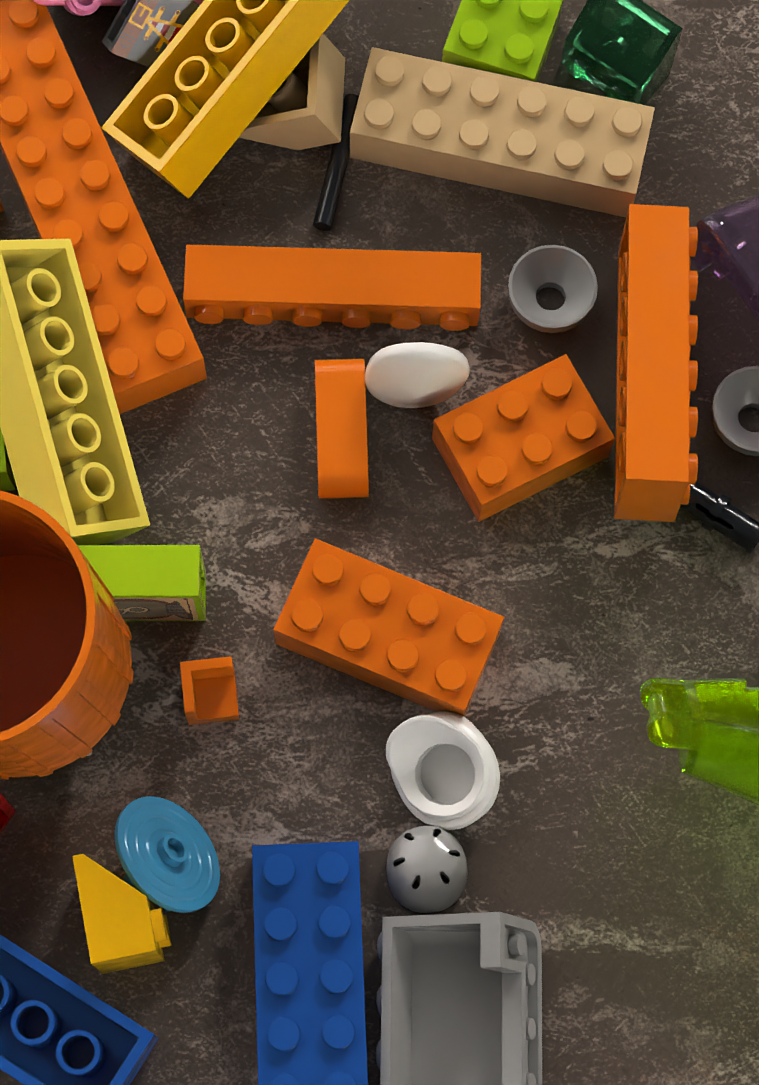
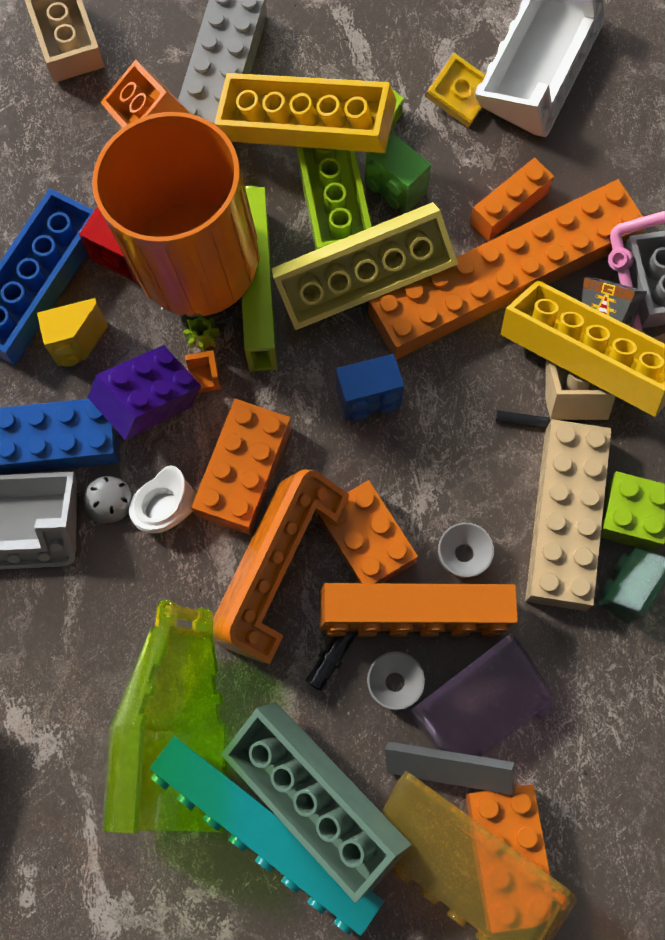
camera: 90 degrees right, 0 degrees up
dark azure shield [115,796,220,913] -> none
orange brick [183,245,481,331] -> none
orange beam [315,359,369,499] -> none
white piece [365,342,470,408] -> none
none -> dark purple brick [88,345,201,440]
none -> lime gear [183,314,220,352]
none -> orange windscreen [209,469,350,665]
none -> blue brick [336,353,404,421]

